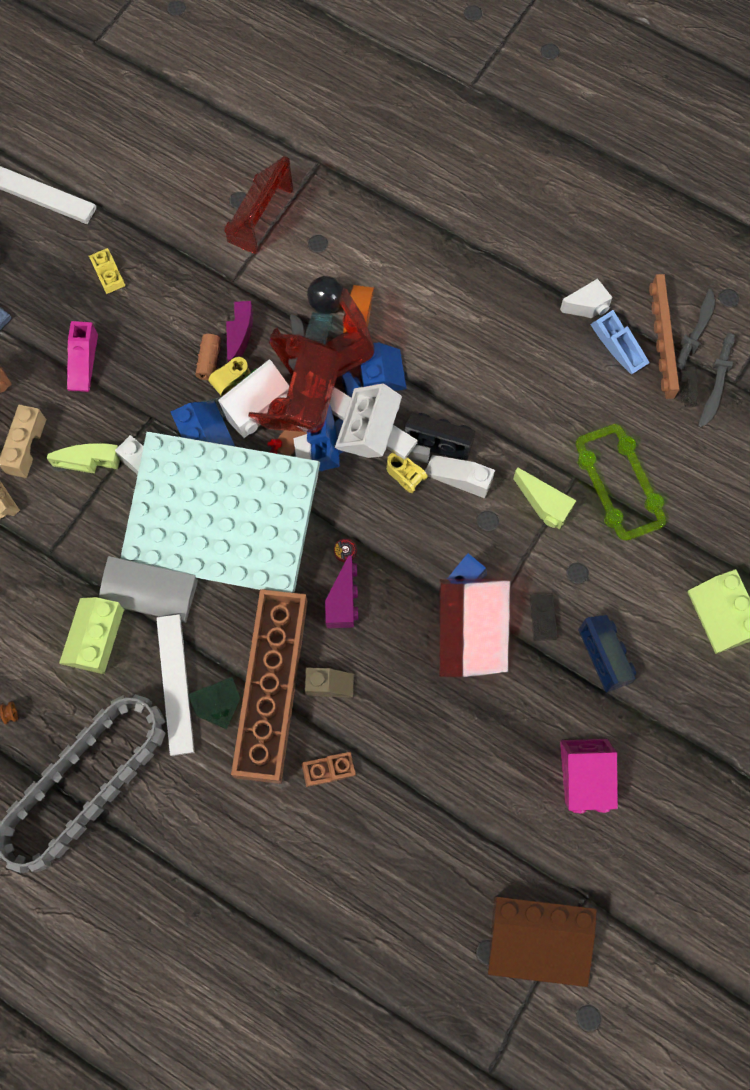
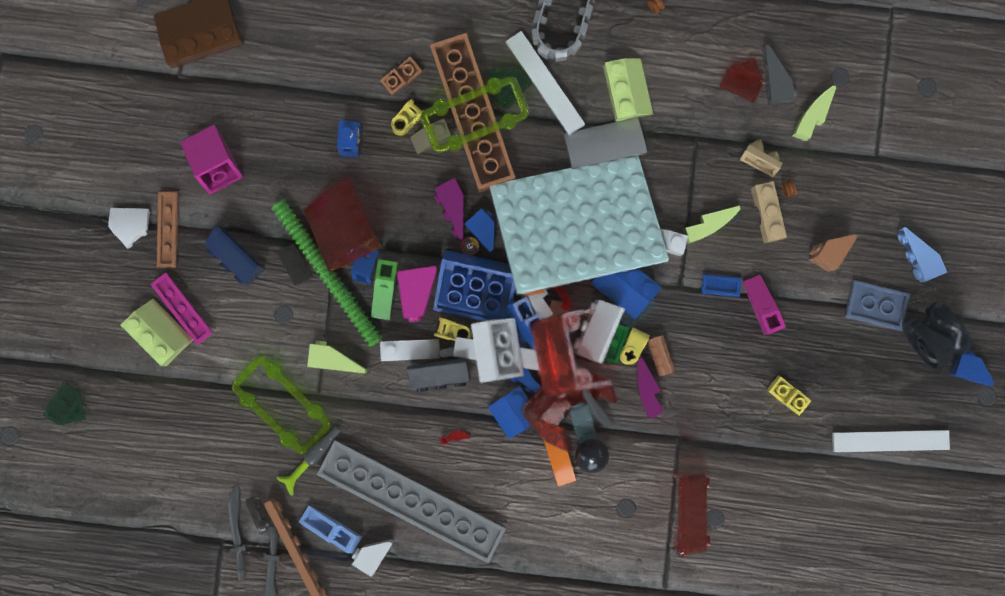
camera: 155 degrees right, 15 degrees up
none -> white slope [108,208,150,249]
none -> dark pink plate [150,273,213,345]
none -> nougat tile [157,191,179,268]
none -> bright green piece [271,199,383,347]
none -> dark grey piece [277,426,341,496]
none -> light grey plate [317,440,506,563]
none -> blue torso [337,120,362,158]
none -> bright green slope [371,259,399,320]
none -> light yellow piece [391,99,426,136]
none -> dark pink slope [397,266,438,322]
none -> clear neon green bar [420,77,529,153]
none -> blue slope [433,250,516,321]
none -> red piece [439,430,471,445]
none -> blue slope [465,208,495,253]
none -> blue tile [701,274,742,297]

